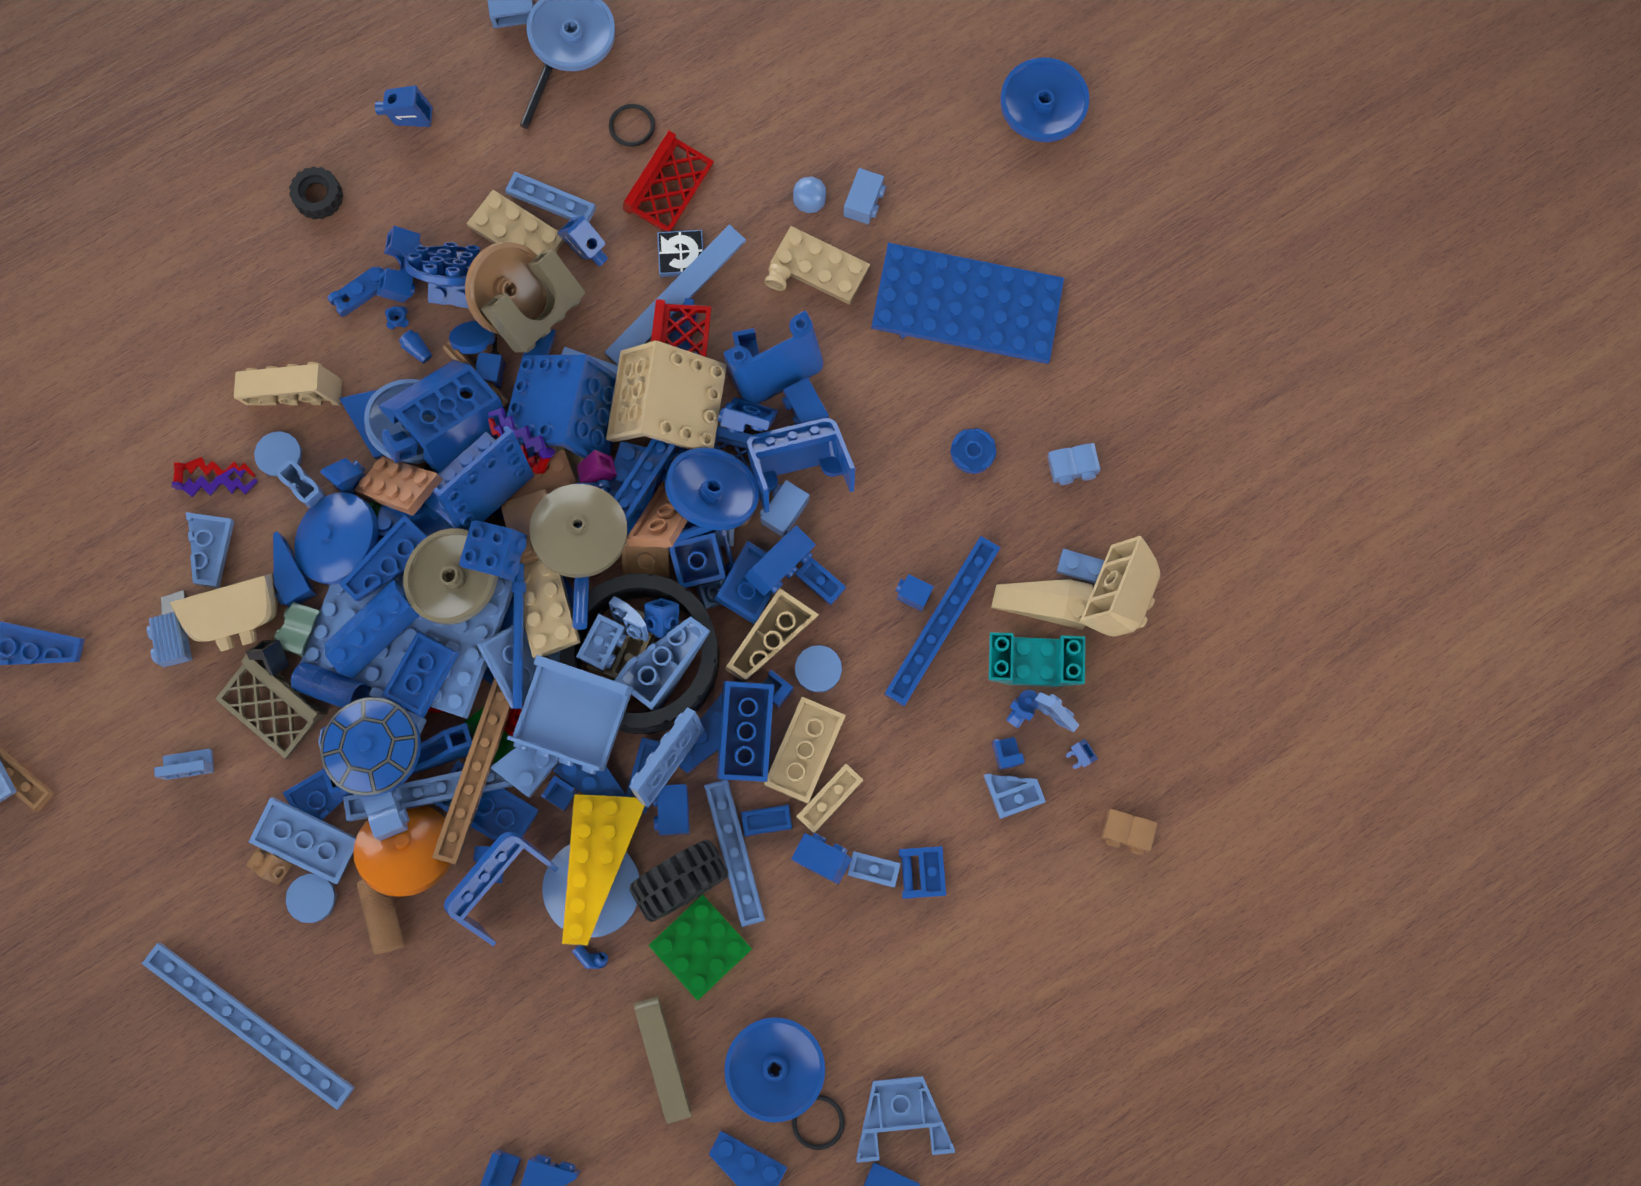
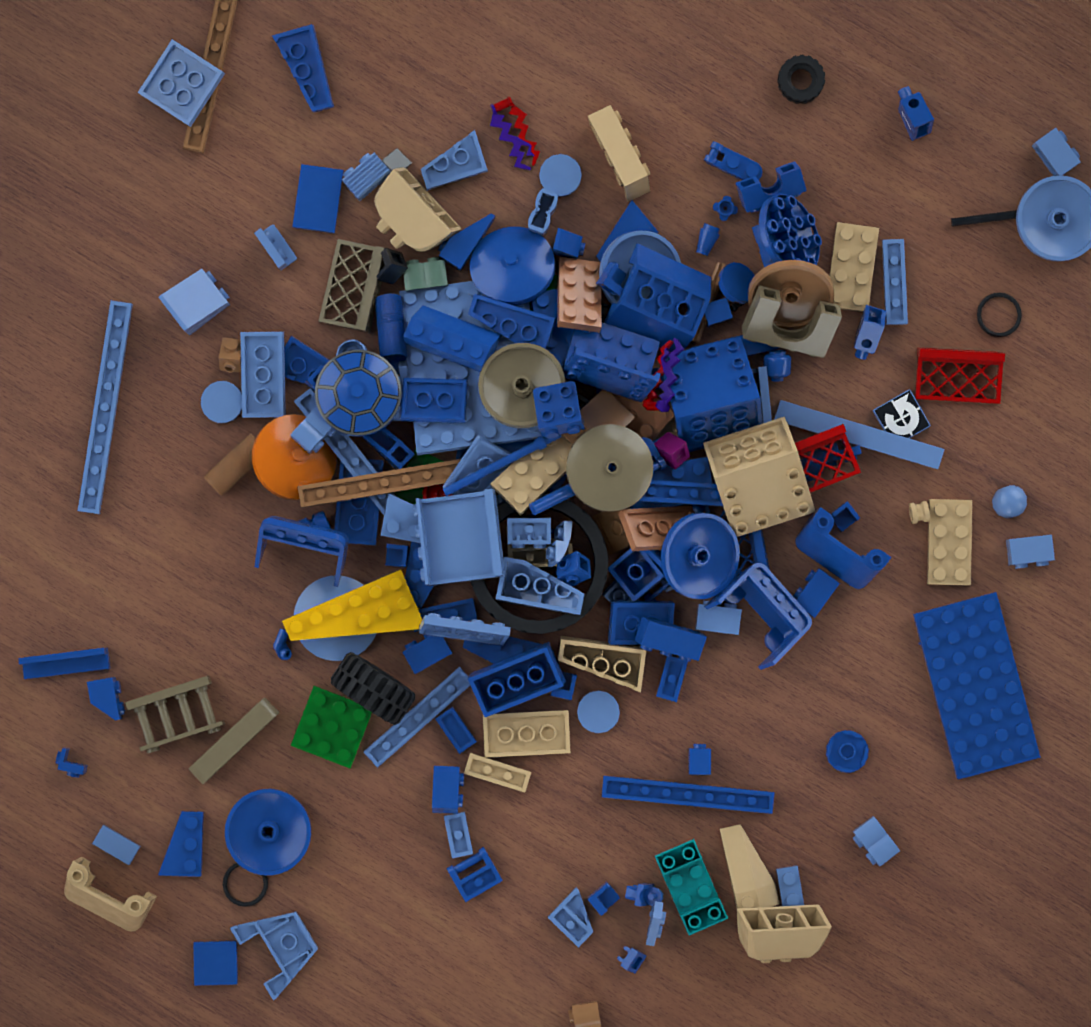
camera: 60 degrees right, 10 degrees up
blue plate [718,397,778,433] -> none
none -> dark tan fence [125,675,225,754]
none -> medium blue slope [158,269,230,335]
none -> blue tile [292,164,344,234]
none -> blue head [764,350,791,382]

